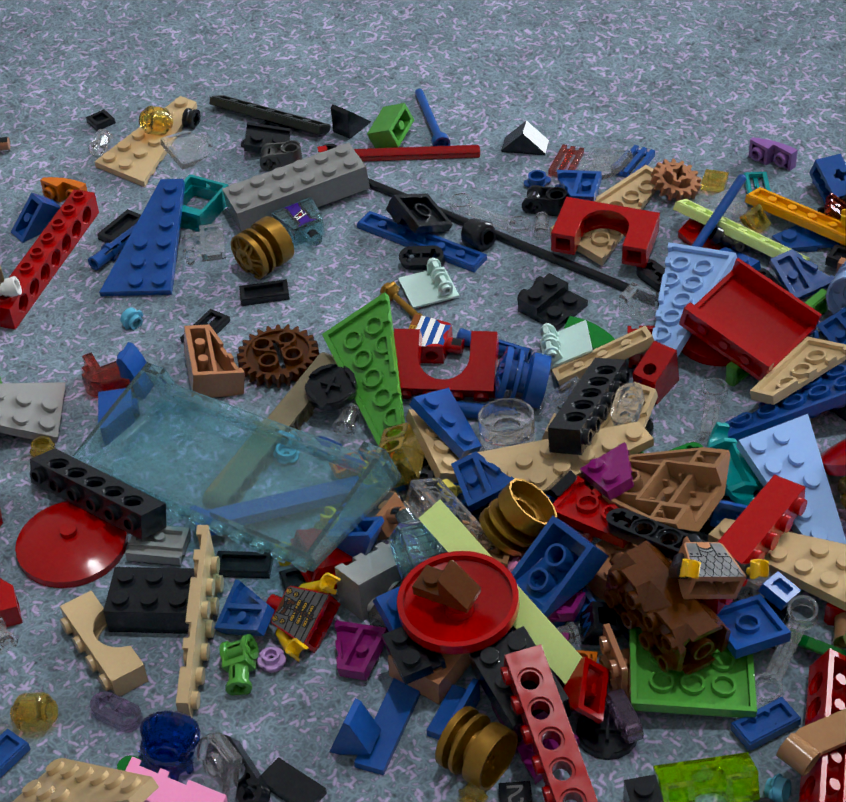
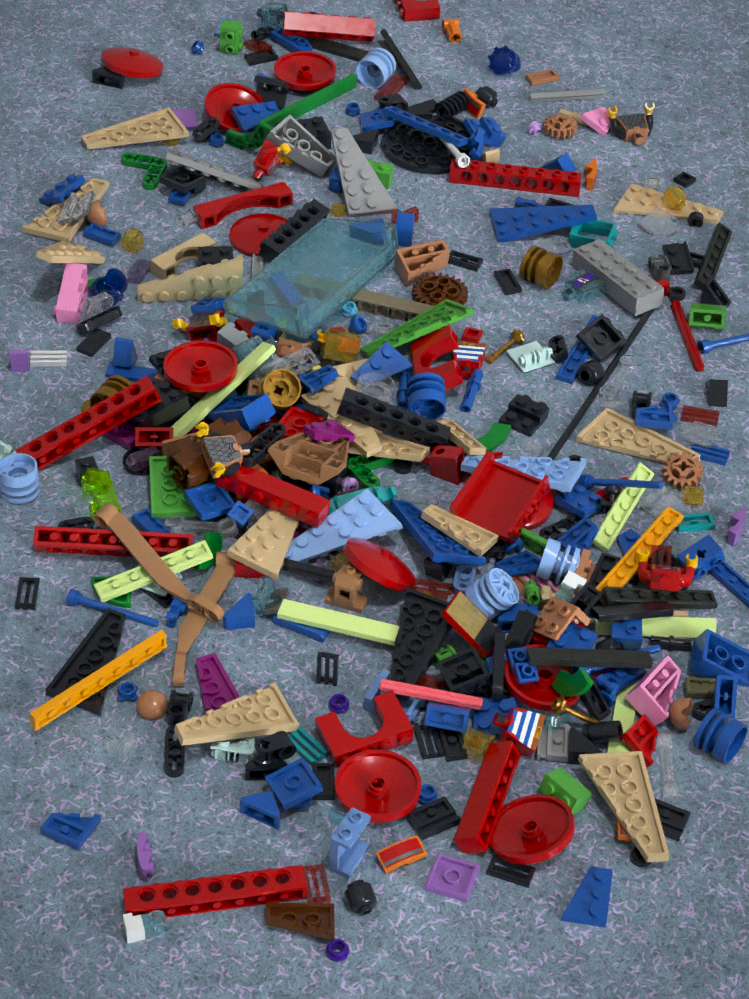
camera: 75 degrees right, 0 degrees up
medium azure plate [120,307,143,330] -> none
bright green connector [219,634,259,696] -> none
black tile [305,364,358,411] -> none
reddish brown slope [412,560,481,613] -> none
light aqua hinge [540,320,593,369] -> none
red arch [551,197,660,268] -> none
clear plate [610,383,645,426] -> none
clear yellow plate [739,204,771,234] -> none

